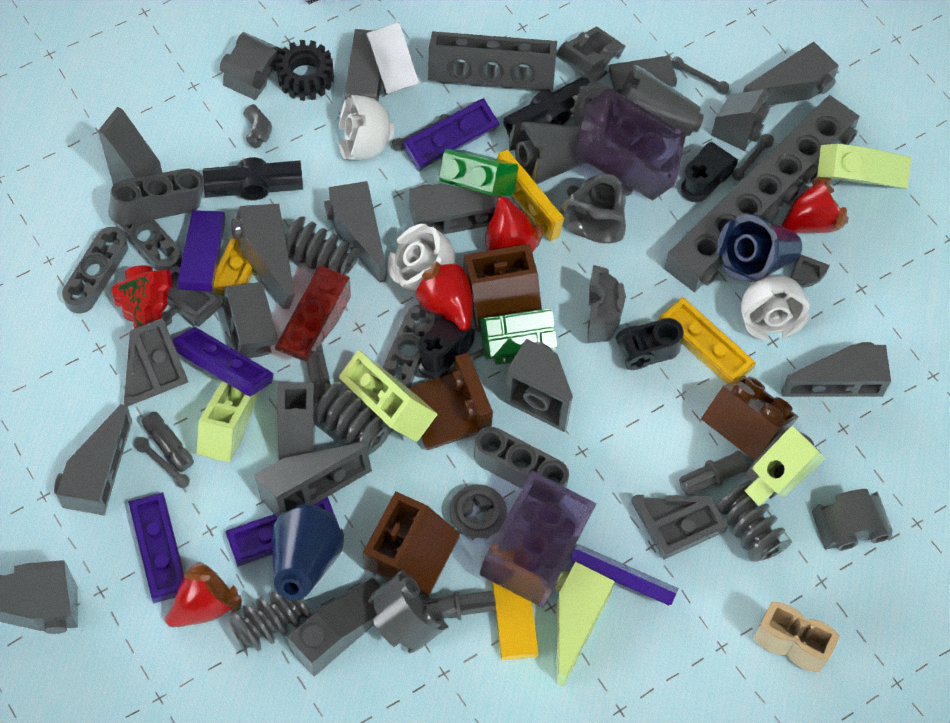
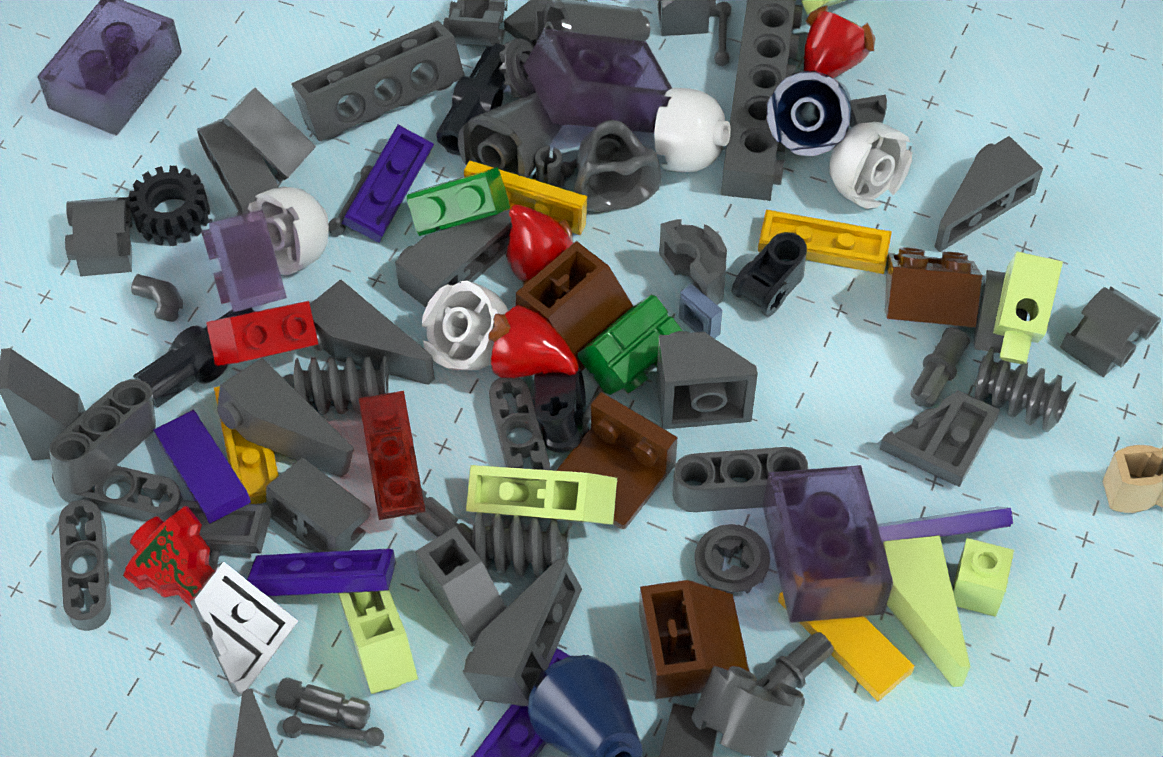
camera: 30 degrees left, 5 degrees down
black piece [681,141,738,202] -> none
none -> clear purple brick [202,207,287,312]
none -> red brick [206,301,318,366]
none -> dark grey pin [532,146,565,189]
none -> white cylinder [655,87,731,172]
none -> sand blue tile [679,284,723,338]
none -> yellowish green brick [952,538,1014,617]

